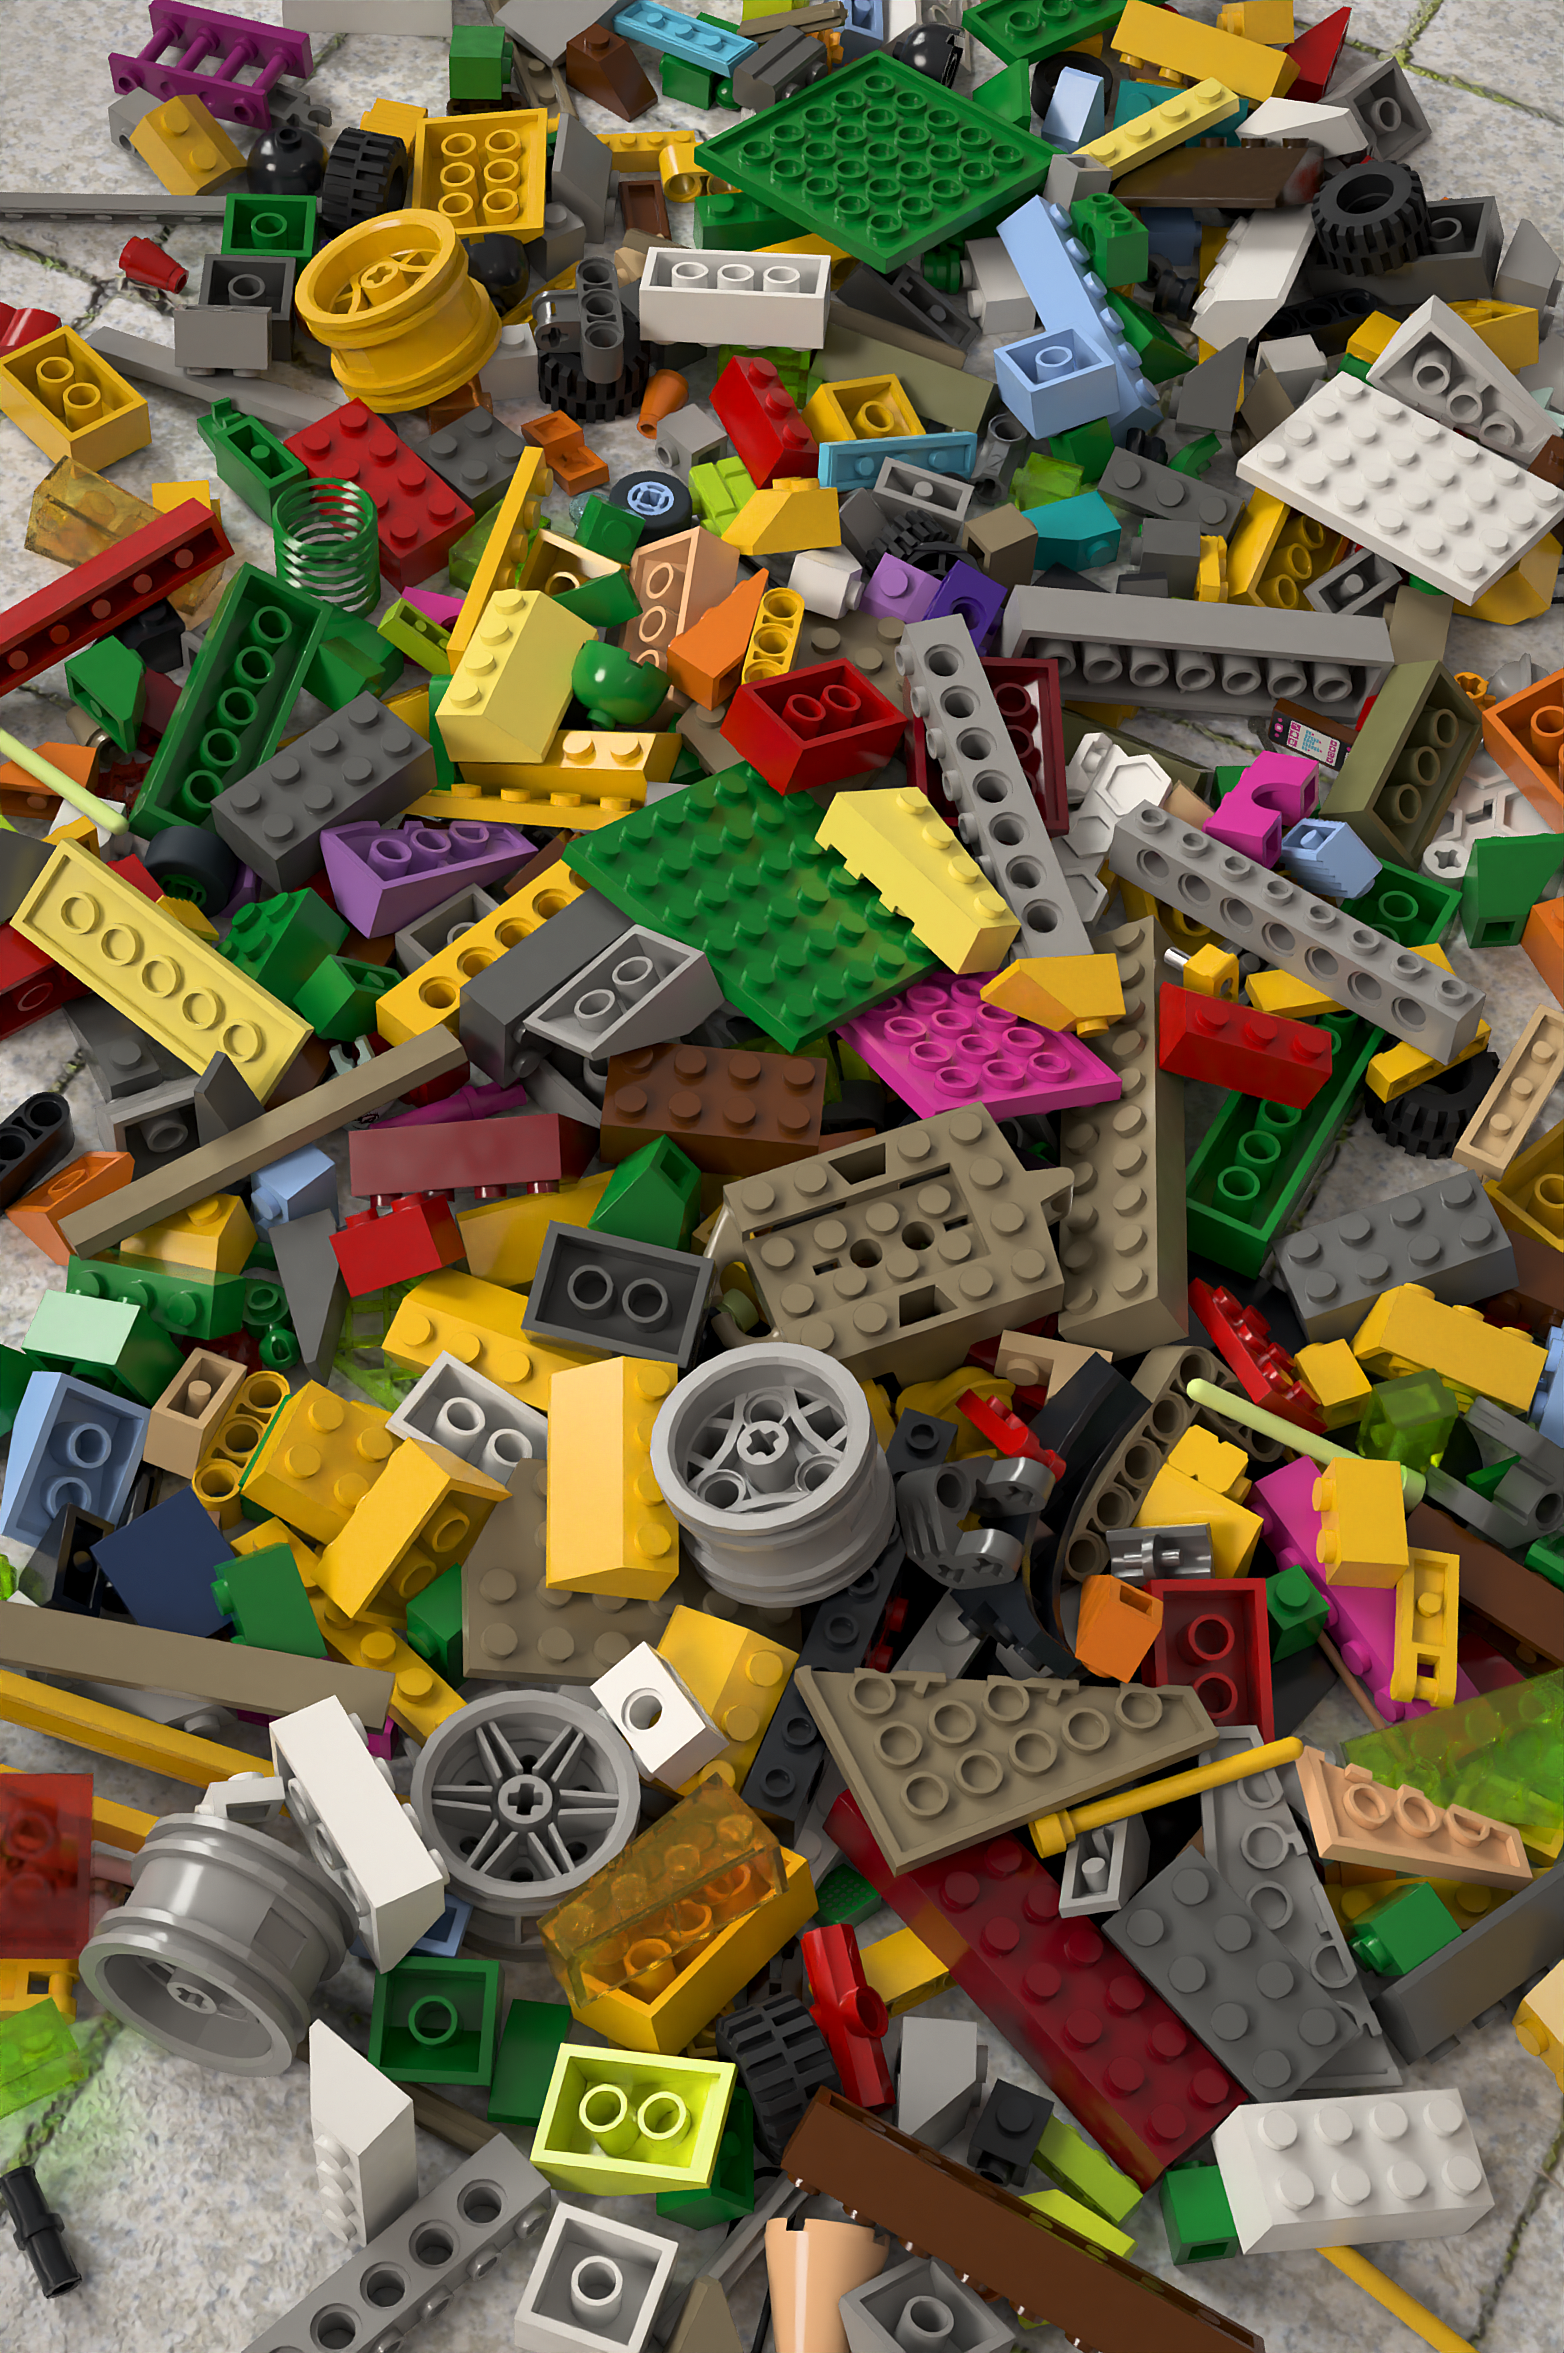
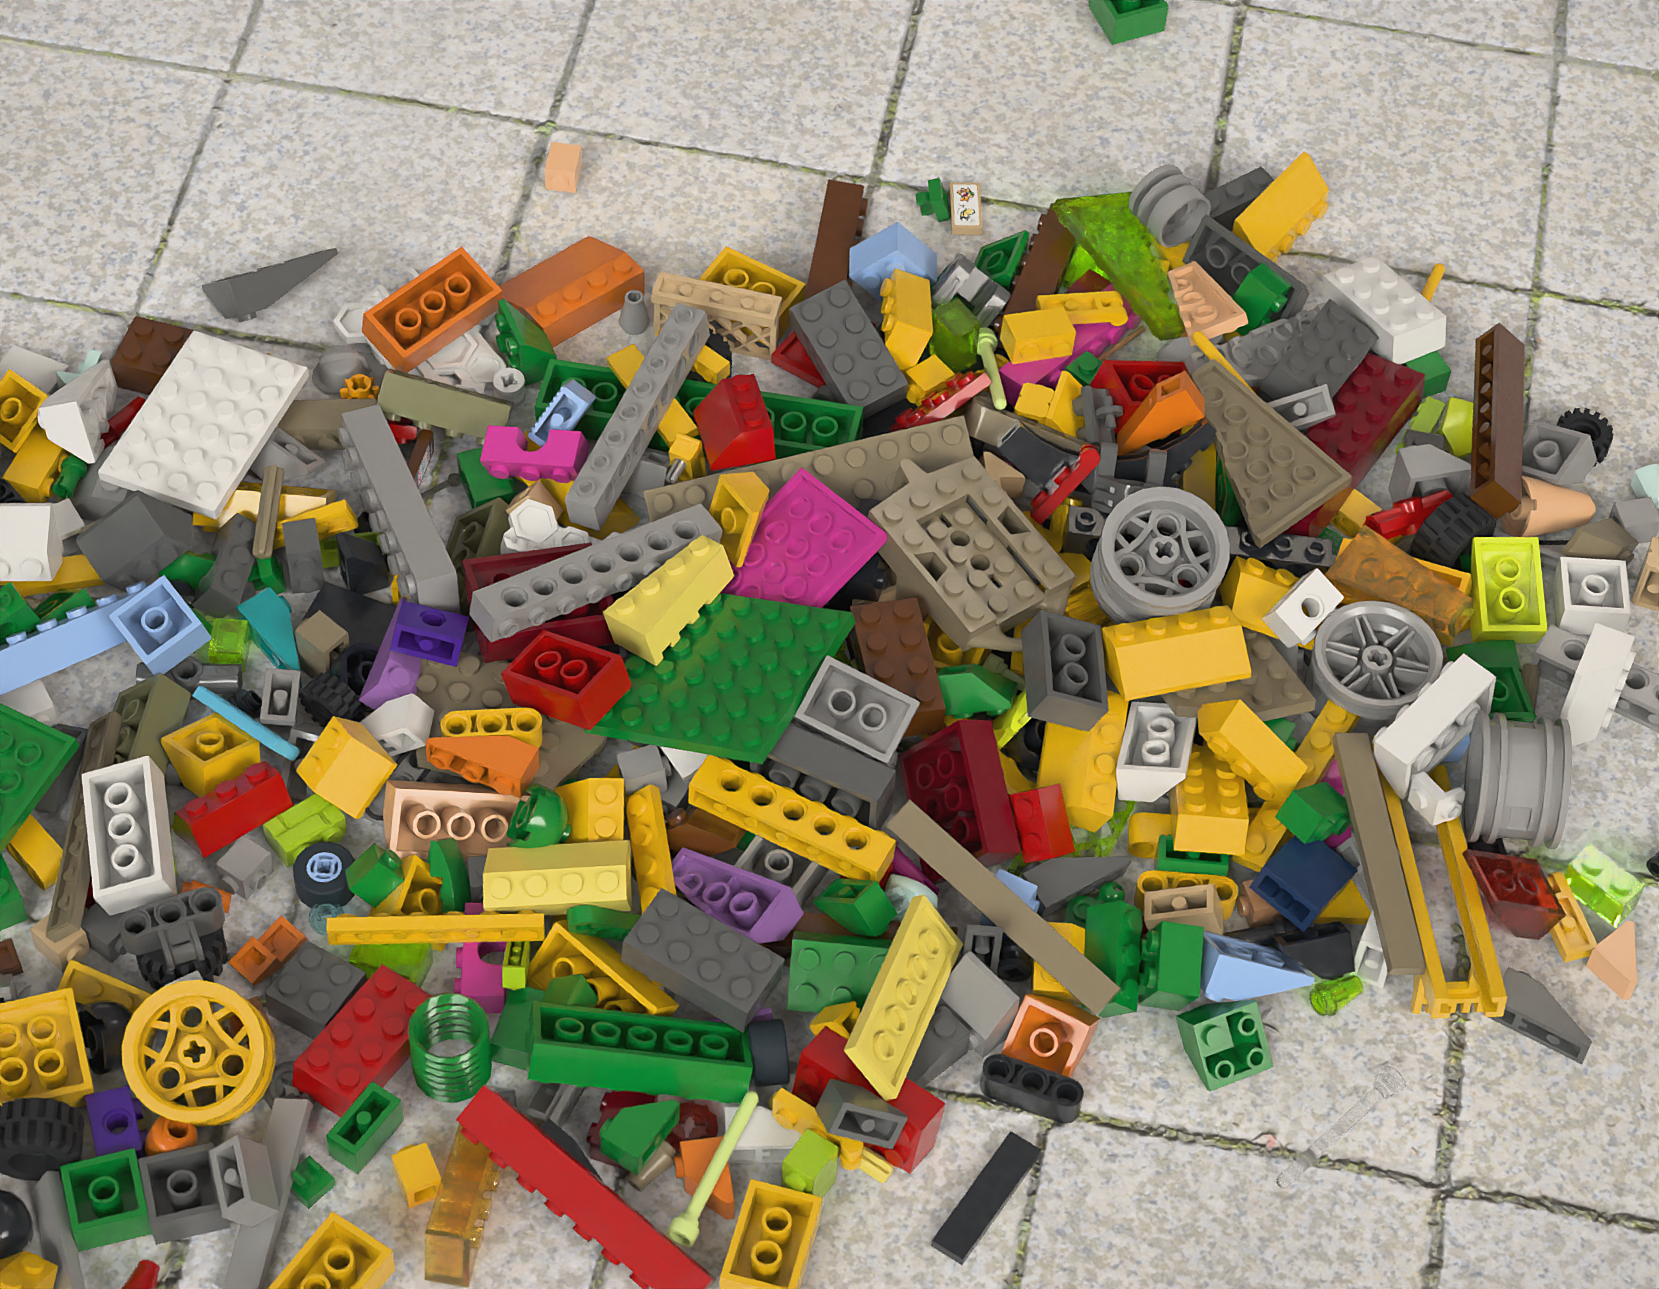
camera: 105 degrees left, 0 degrees up
none -> dark tan axle [252,465,284,559]

